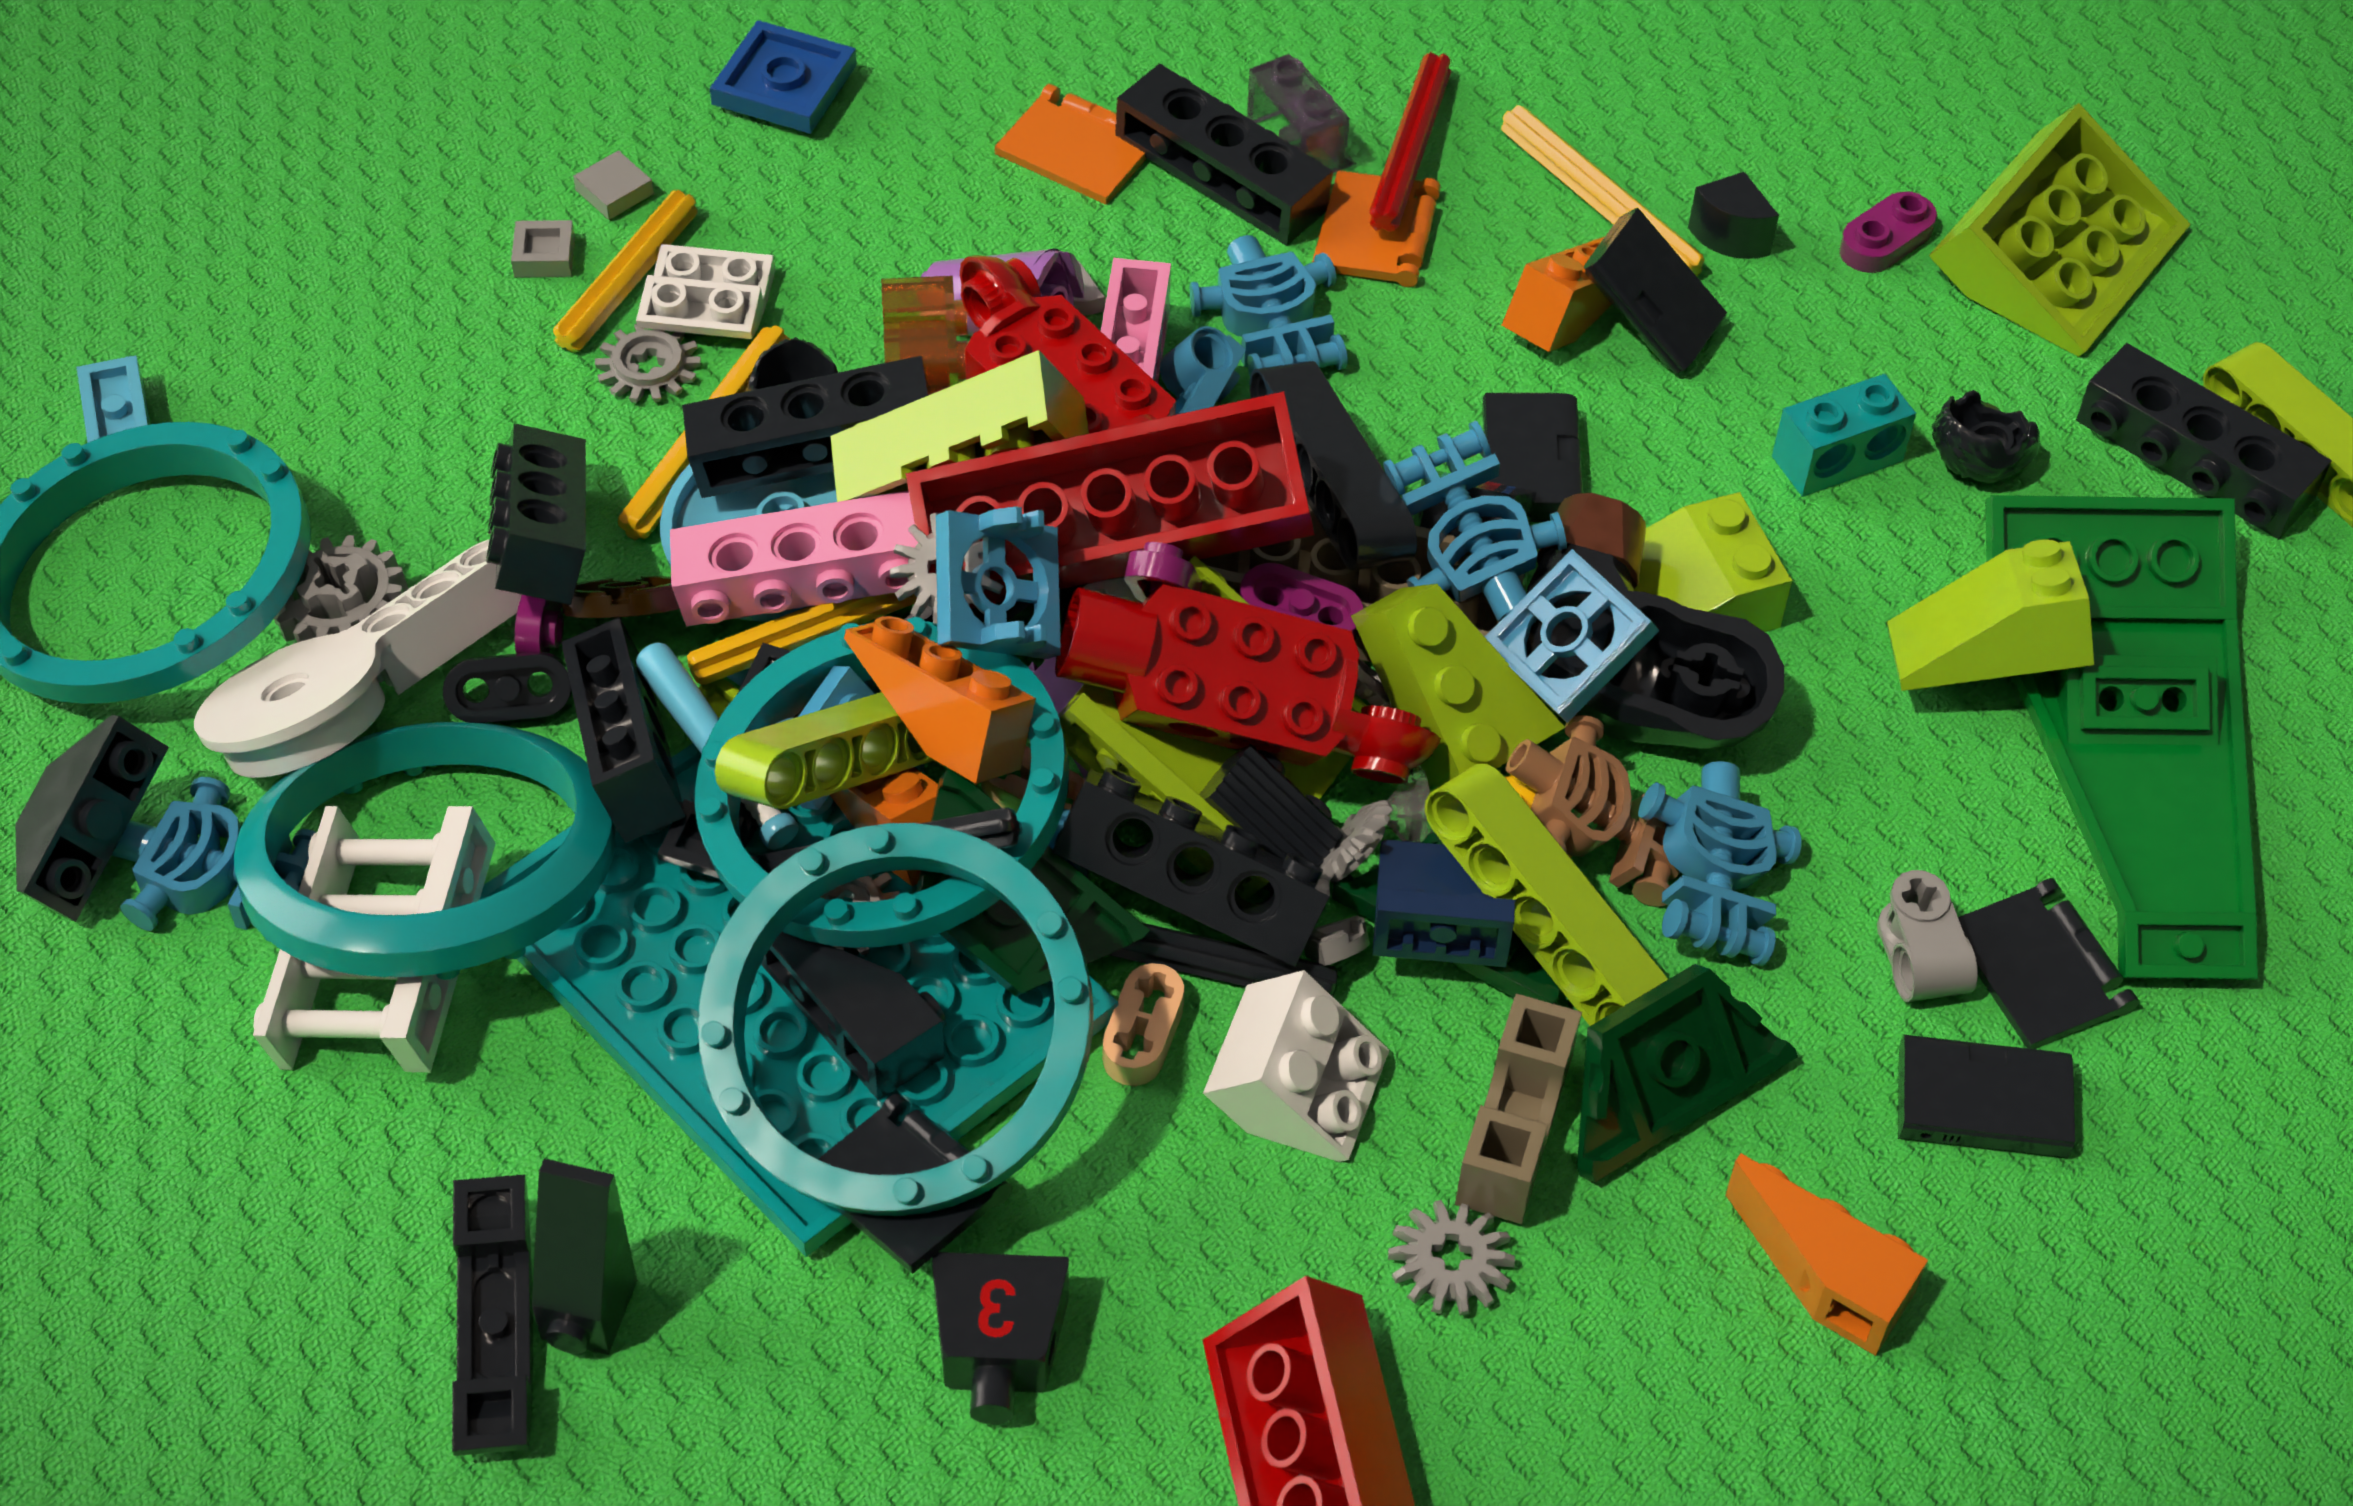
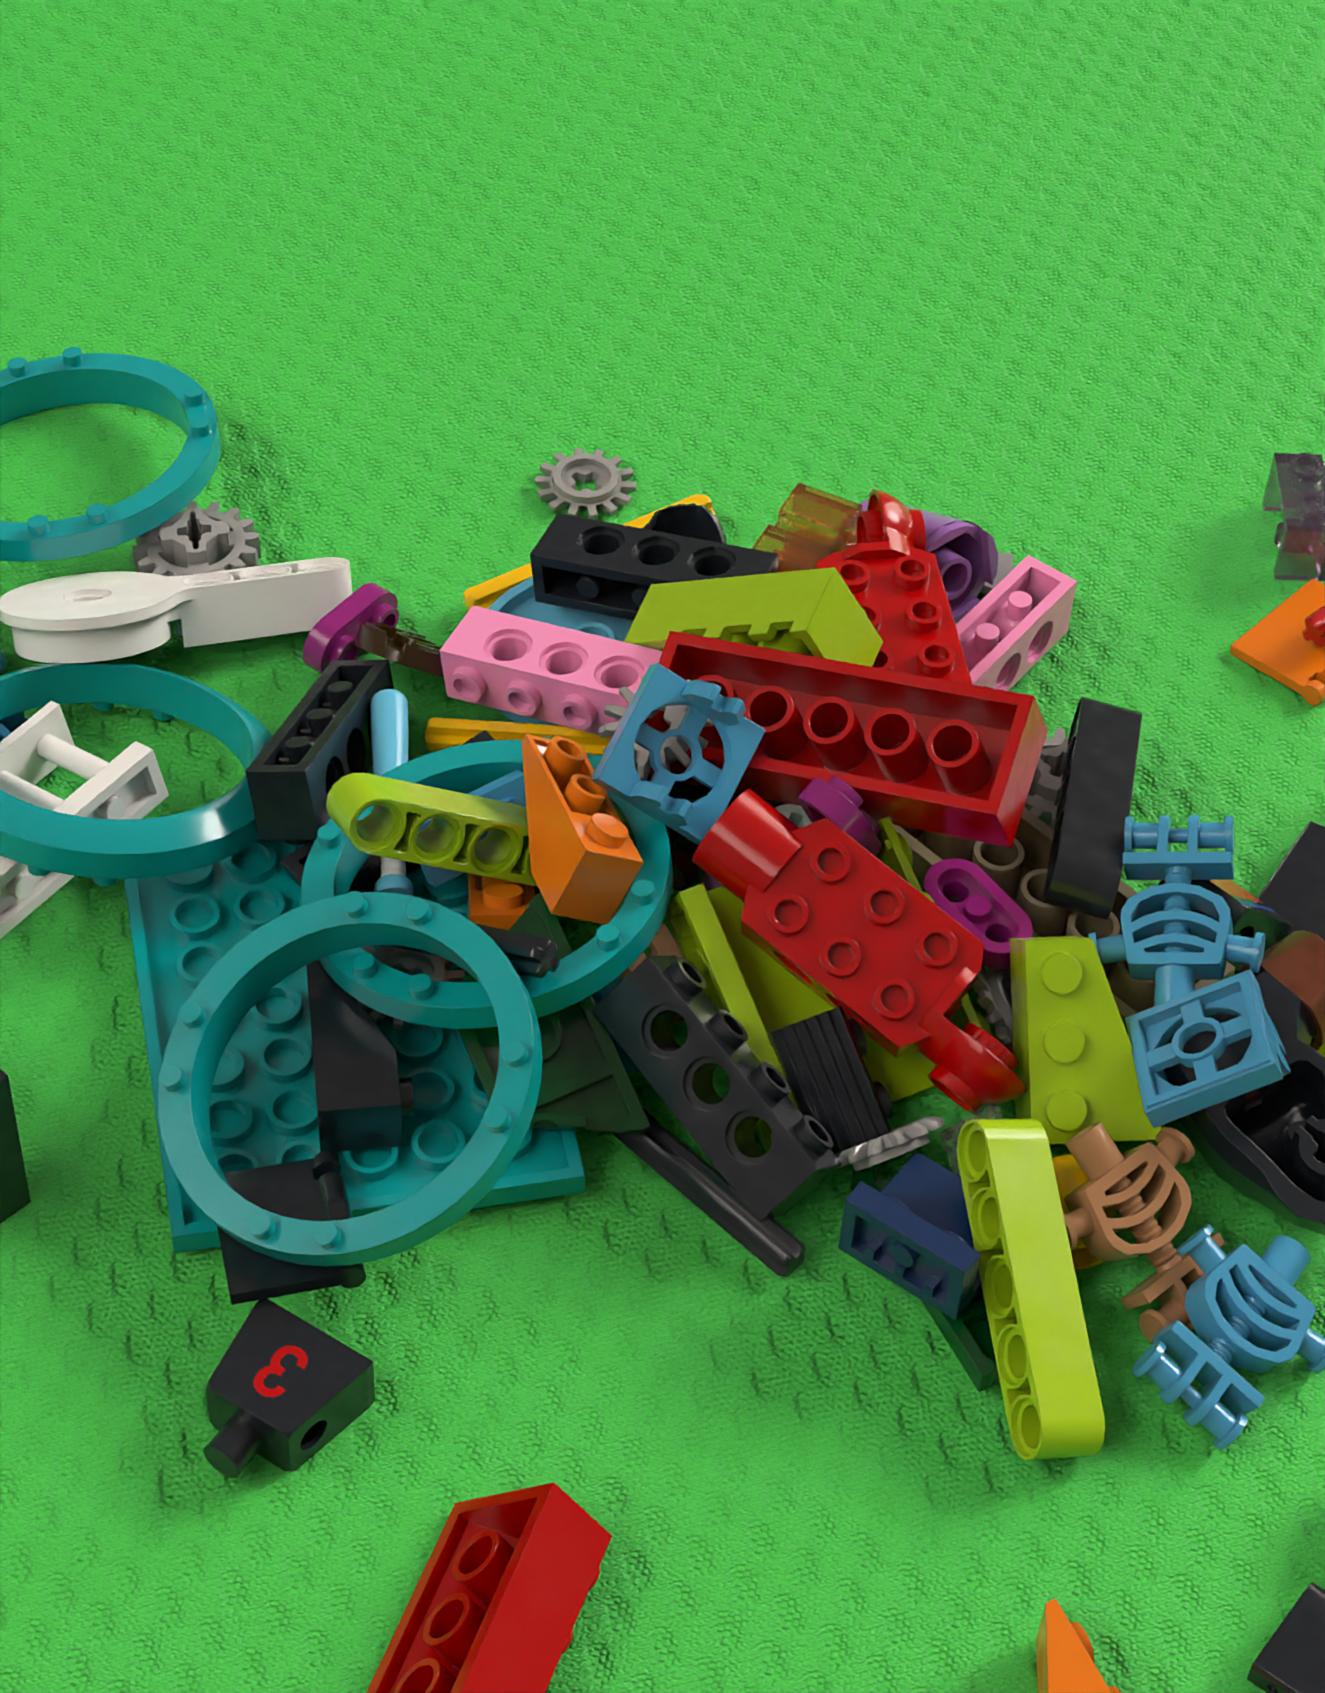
camera: 30 degrees right, 5 degrees down
medium azure plate [76,355,150,442] -> none
black plate [443,652,572,723] -> none
black brick [486,423,586,605] -> none
light grey tile [511,220,575,278] -> none
yellow axle [553,189,698,353] -> none
light grey tile [573,150,654,220] -> none
white slope [636,244,776,339] -> none
blue plate [710,20,857,134] -> none
orange piece [995,83,1147,205] -> none
light nougat beam [1103,963,1184,1086] -> none
black brick [1115,63,1333,246] -> none
dark azure plate [1160,326,1246,415] -> none
dark azure piece [1190,235,1348,377] -> none
white slope [1203,970,1389,1162] -> none
light grey tile [1304,915,1370,966] -> none
light grey gear [1388,1200,1515,1315] -> none
dark tan arch [1455,994,1582,1224] -> none
dark green wing [1577,964,1798,1182] -> none

